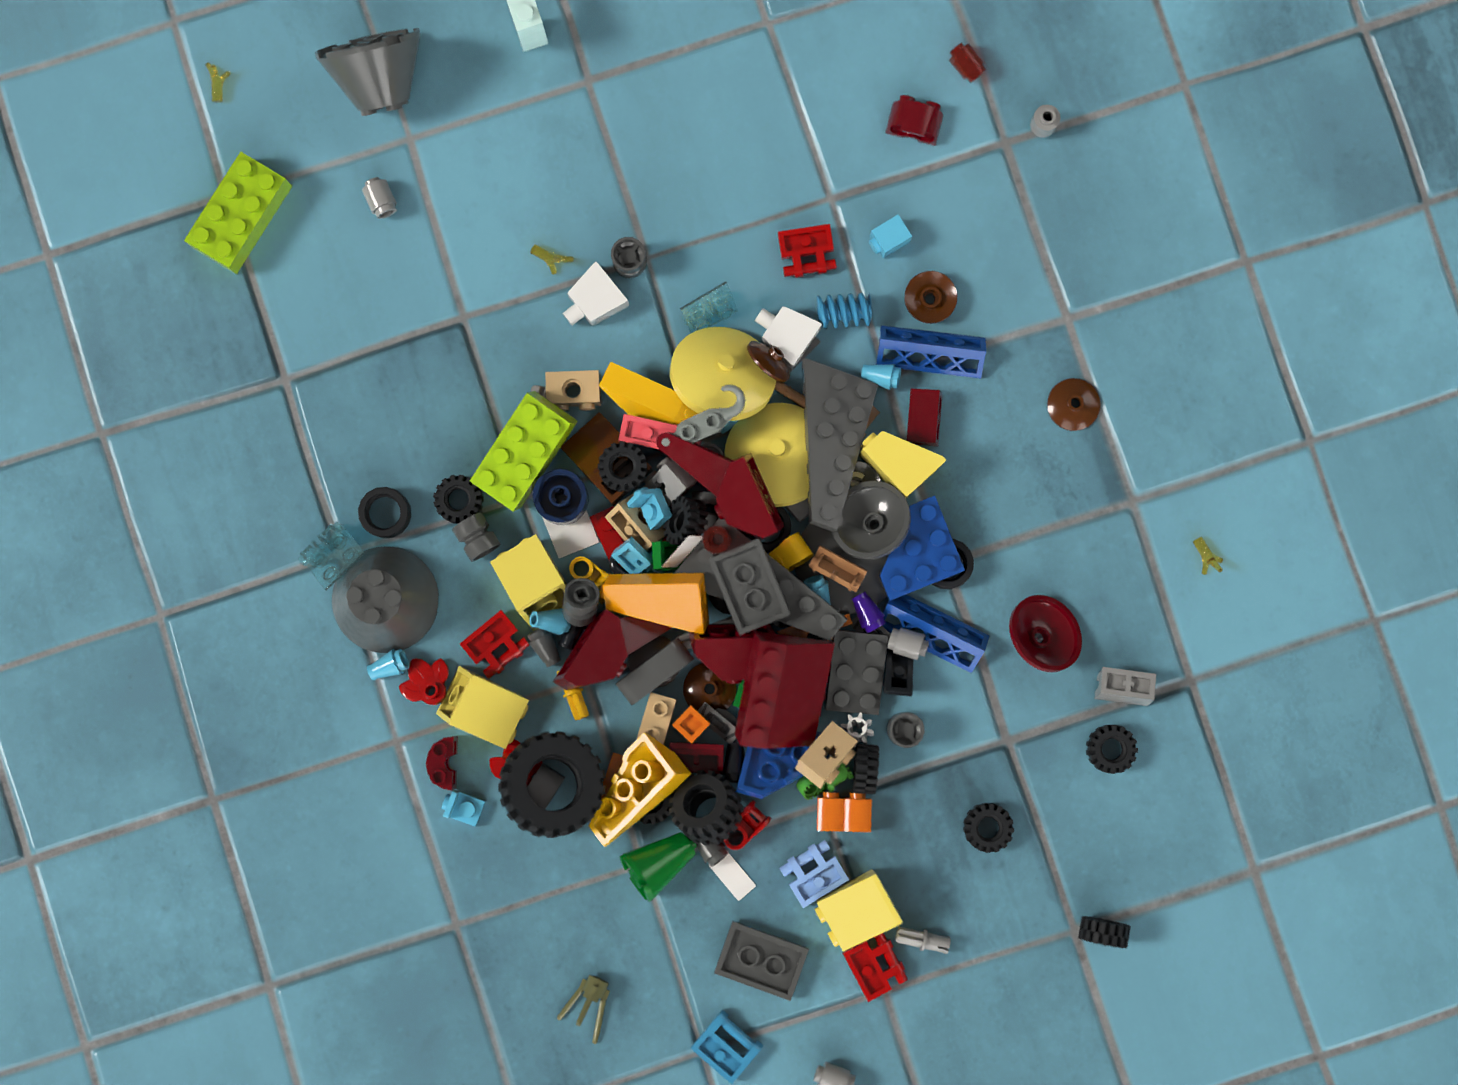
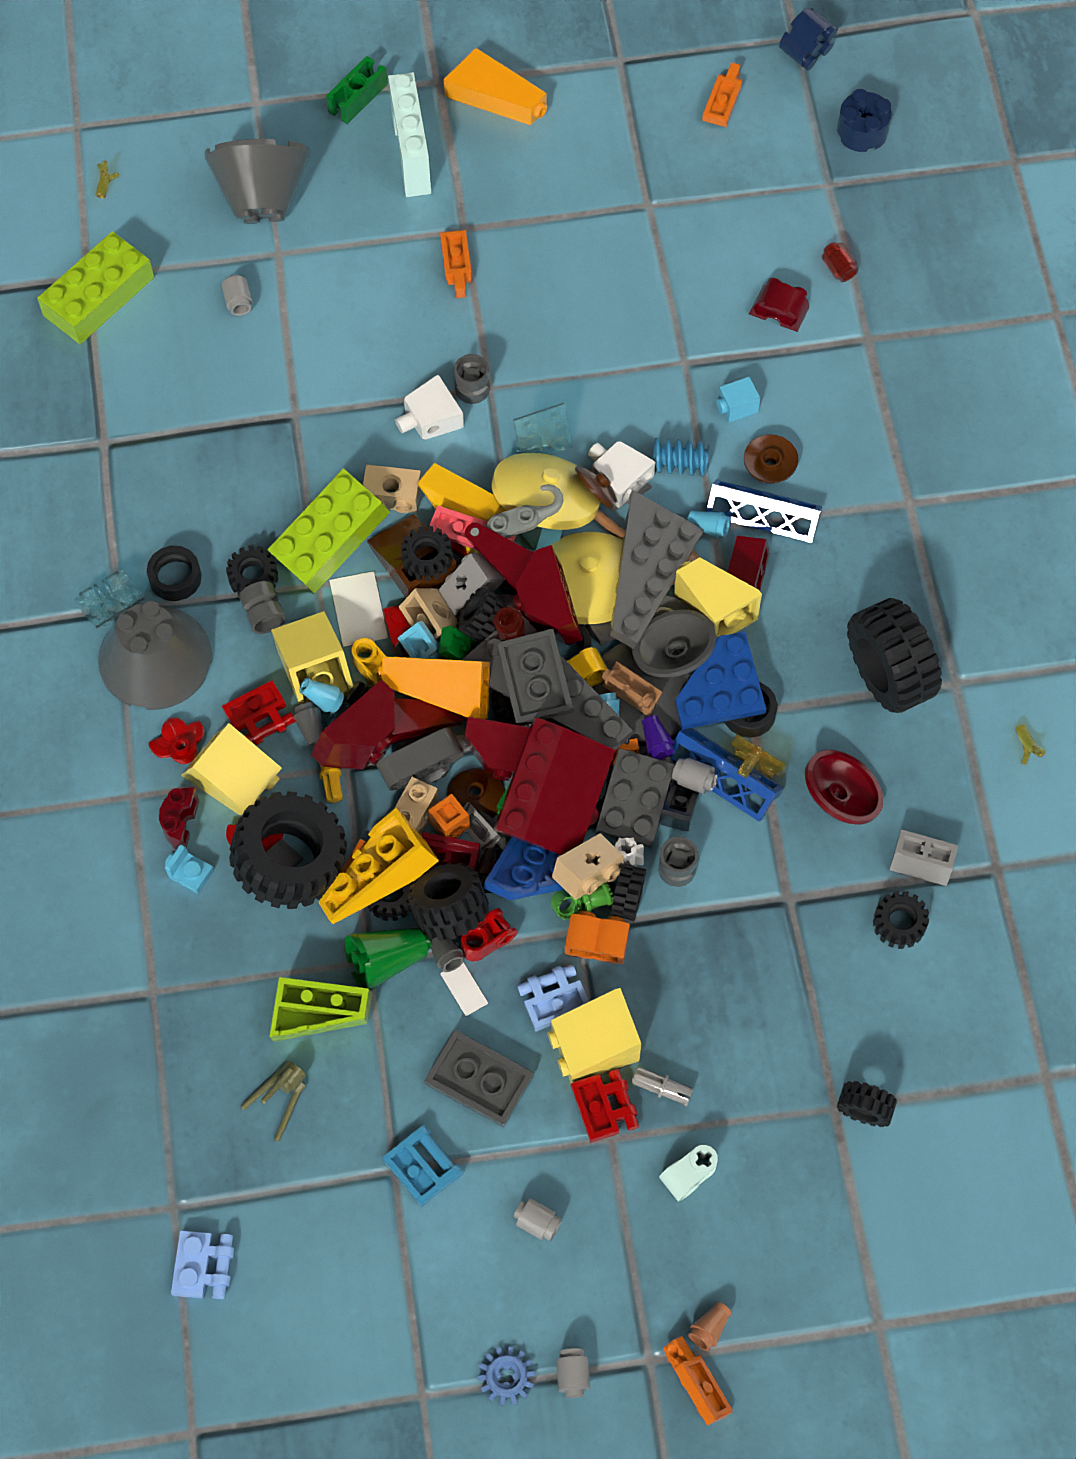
camera: 10 degrees right, 20 degrees down
medium azure cone [367,649,409,680] -> none
clear yellow bar [530,244,574,274] -> none
dark blue brick [533,469,589,525] -> none
dark grey wheel [562,578,600,627] -> none
medium azure bracket [627,487,672,530] -> none
white sticker [662,536,704,567] -> none
red plate [778,224,837,278] -> none
black tyre [963,803,1014,853] -> none
light grey brick [1030,105,1060,138] -> none
reddish brown dish [1047,378,1100,431] -> none
none -> lime wedge [269,977,372,1042]
none -> orange hinge [440,230,472,298]
none -> light aqua piece [659,1145,718,1202]
none -> clear yellow plate [731,734,788,779]
none -> black tyre [847,598,942,713]

